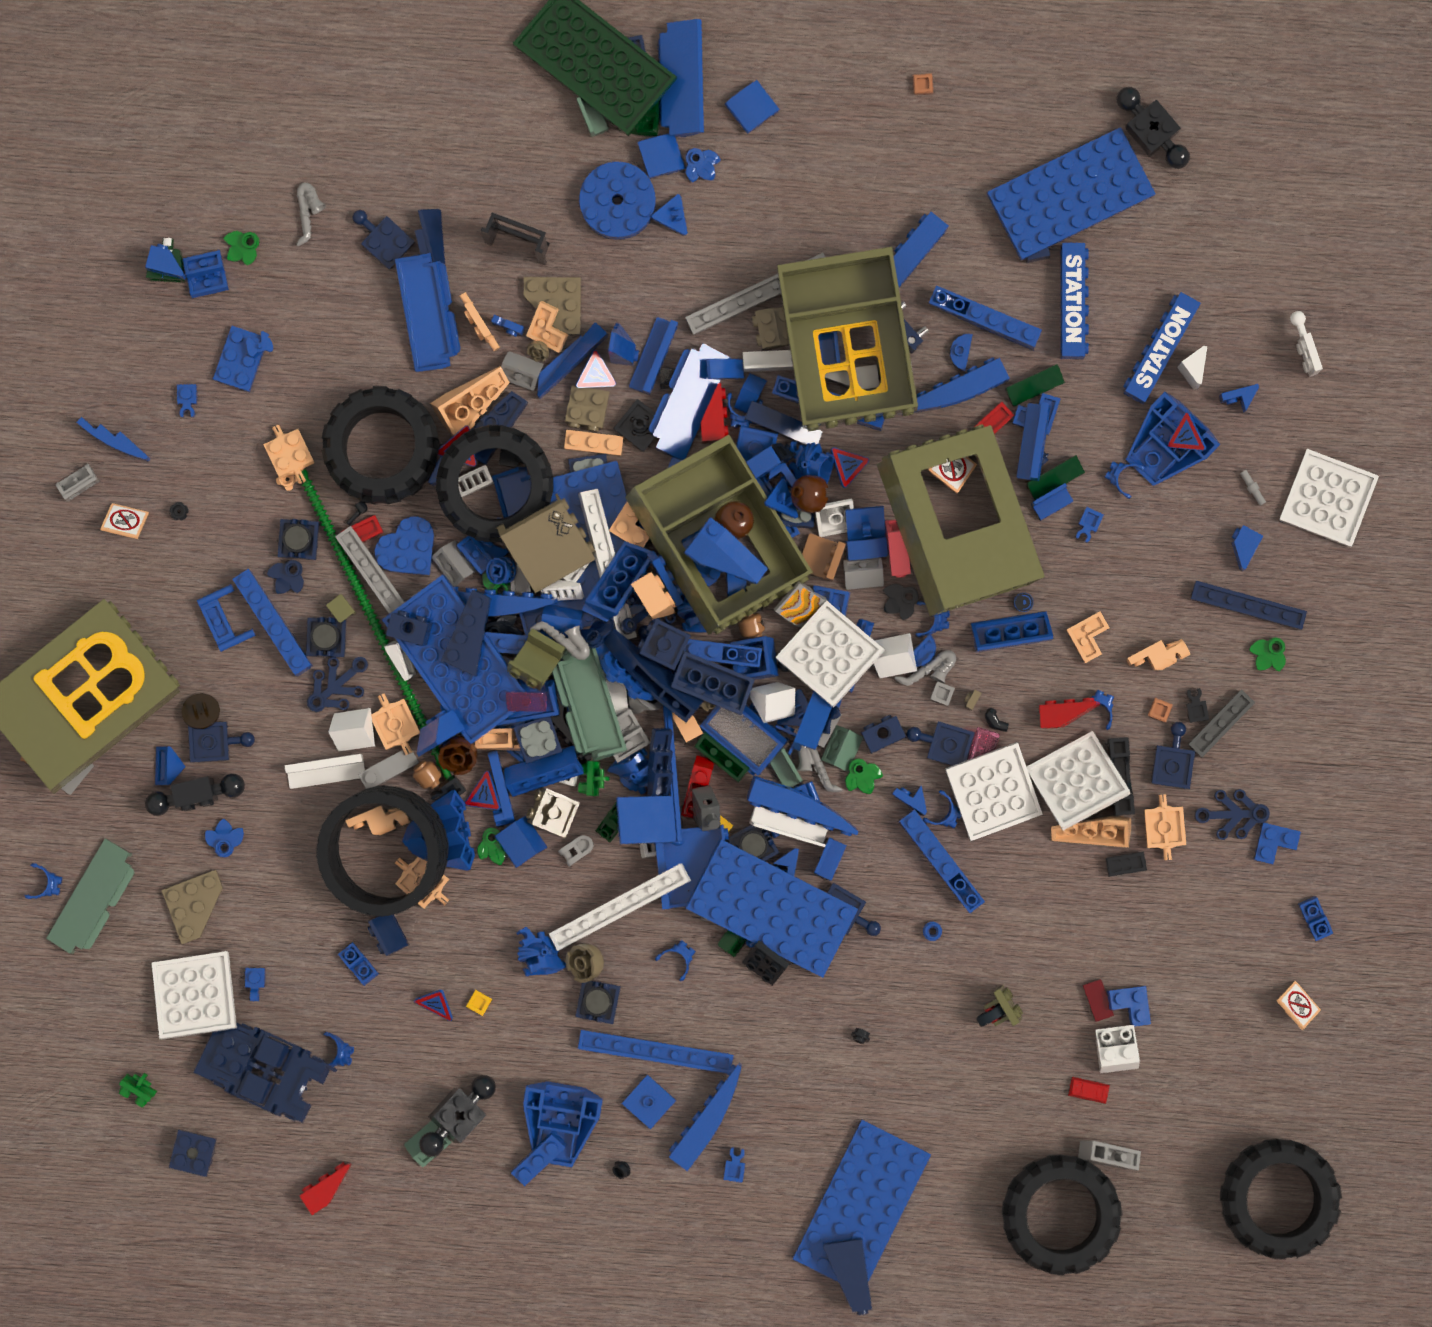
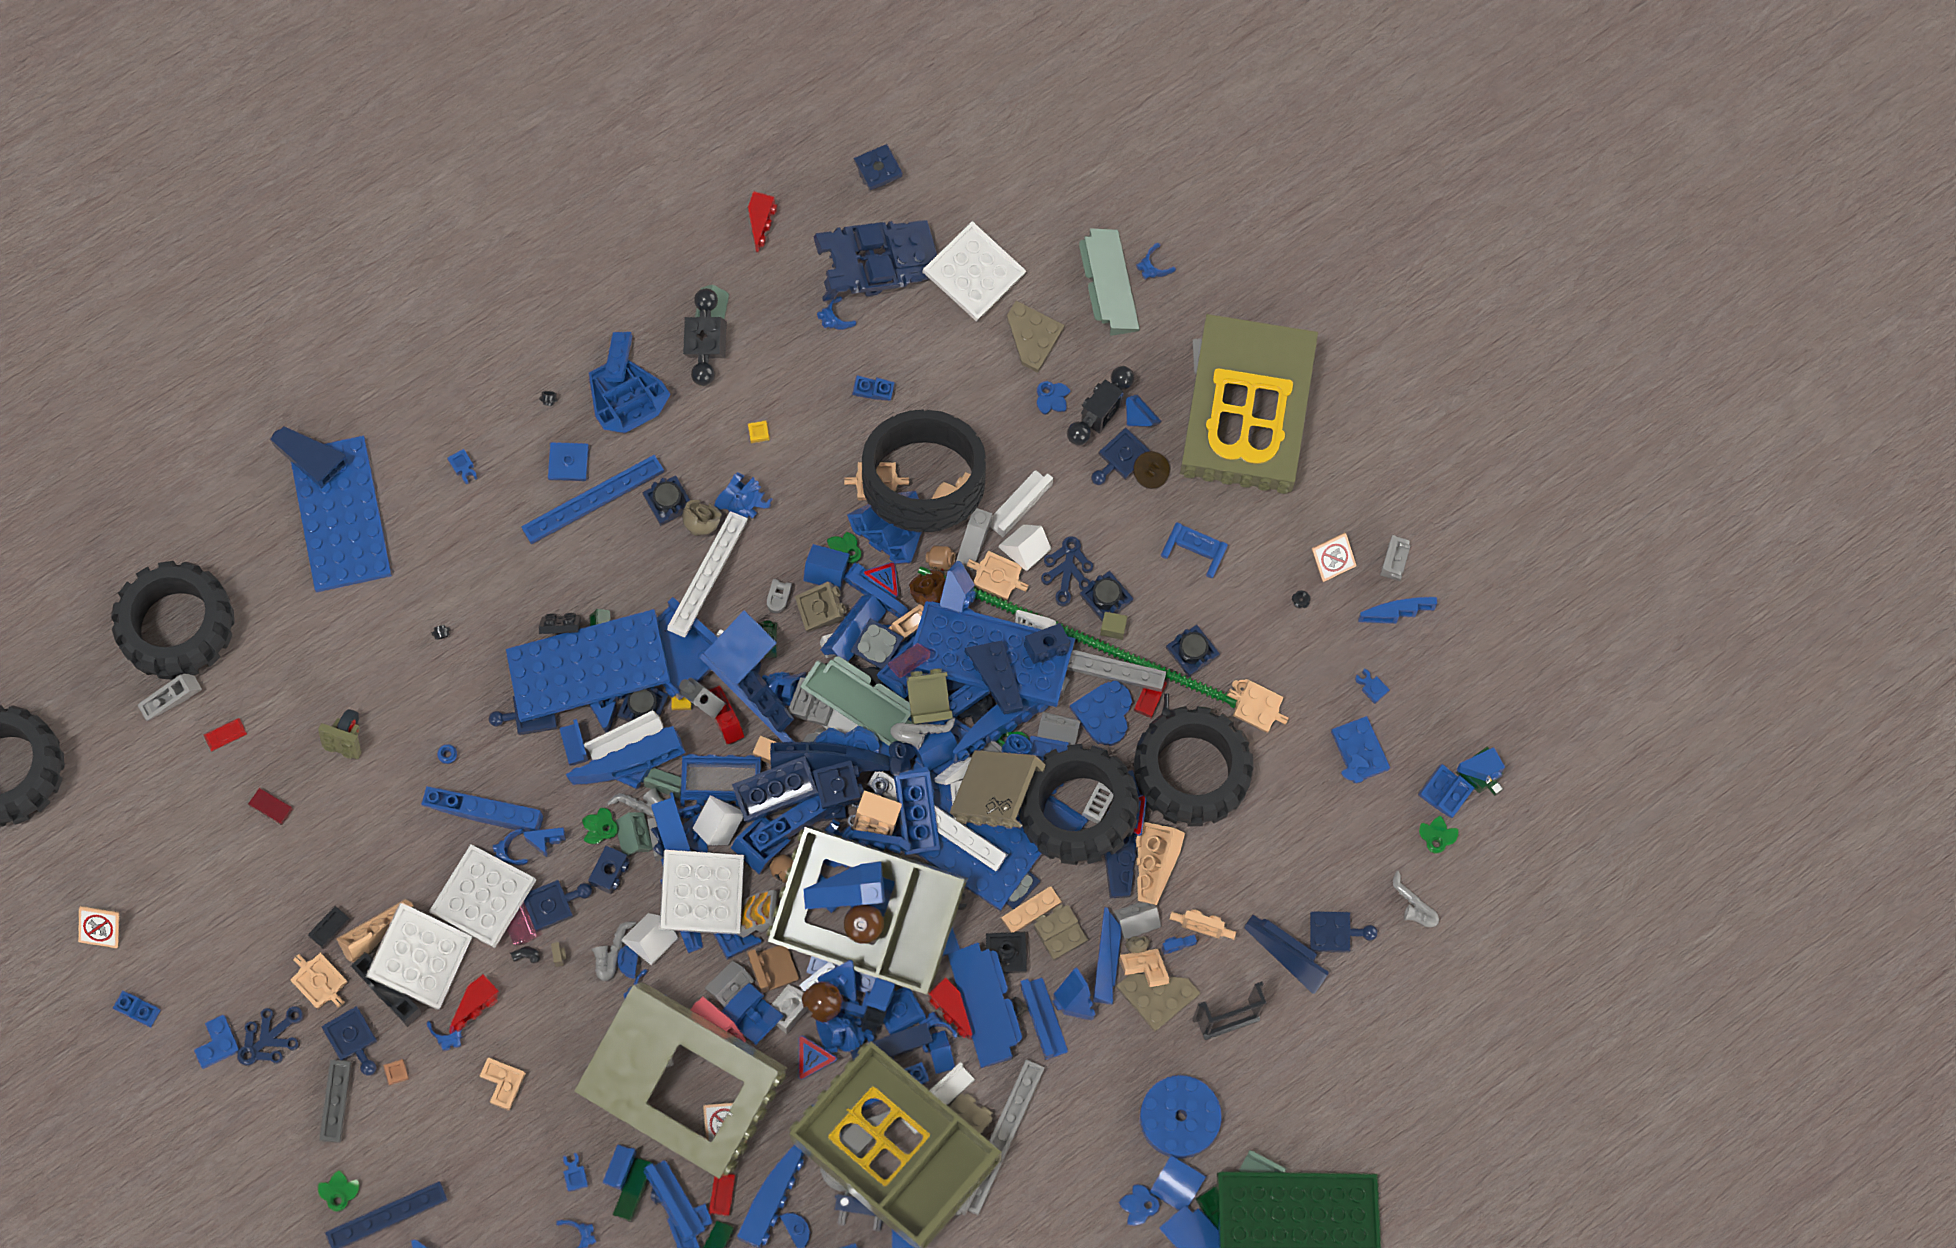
camera: 135 degrees right, 15 degrees down
green hips [119,1073,157,1107] -> none
blue brick [232,569,313,677] -> none
blue plate [245,968,266,1001] -> none
dark blue plate [267,560,304,594] -> none
dark blue slope [367,915,410,956] -> none
blue slope [395,253,460,372] -> none
piece [414,989,453,1021] -> none
black plate [430,774,466,800] -> none
piece [575,350,616,388] -> none
green hips [578,761,610,796] -> none
light nougat plate [609,502,649,548] -> none
blue piece [651,194,688,236] -> none
blue helmet [655,940,696,981] -> none
blue slope [669,1062,742,1171] -> none
dark green slope [694,732,749,783] -> none
blue slope [706,359,744,380] -> none
blue panel [818,331,841,365] -> none
black plate [883,584,919,620] -> none
light grey plate [930,681,955,706] -> none
blue slope [971,611,1054,653] -> none
black tile [1014,593,1033,612] -> none
white slope [1095,1025,1140,1073] -> none
blue plate [1107,986,1151,1027] -> none
light nougat plate [1126,639,1190,671] -> none
black plate [1186,688,1209,723] -> none

